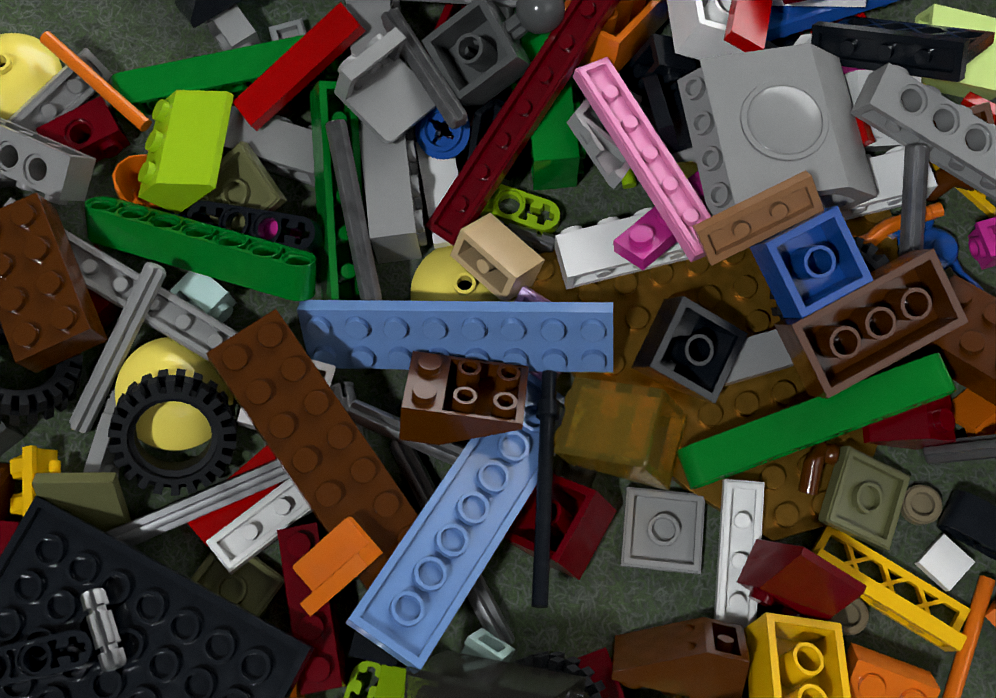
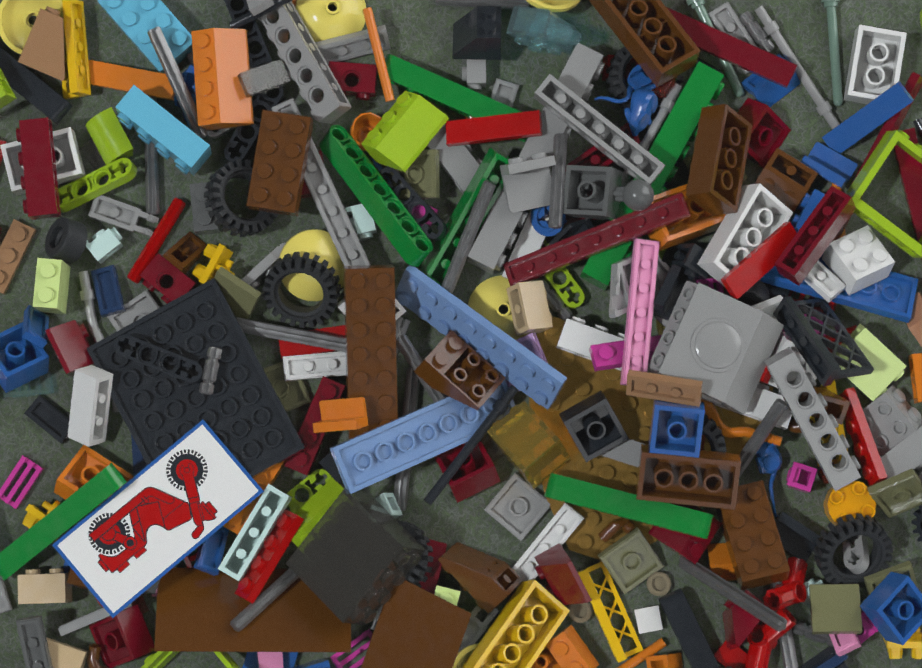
camera: 30 degrees right, 10 degrees up
light grey axle [69,262,166,433] -> none

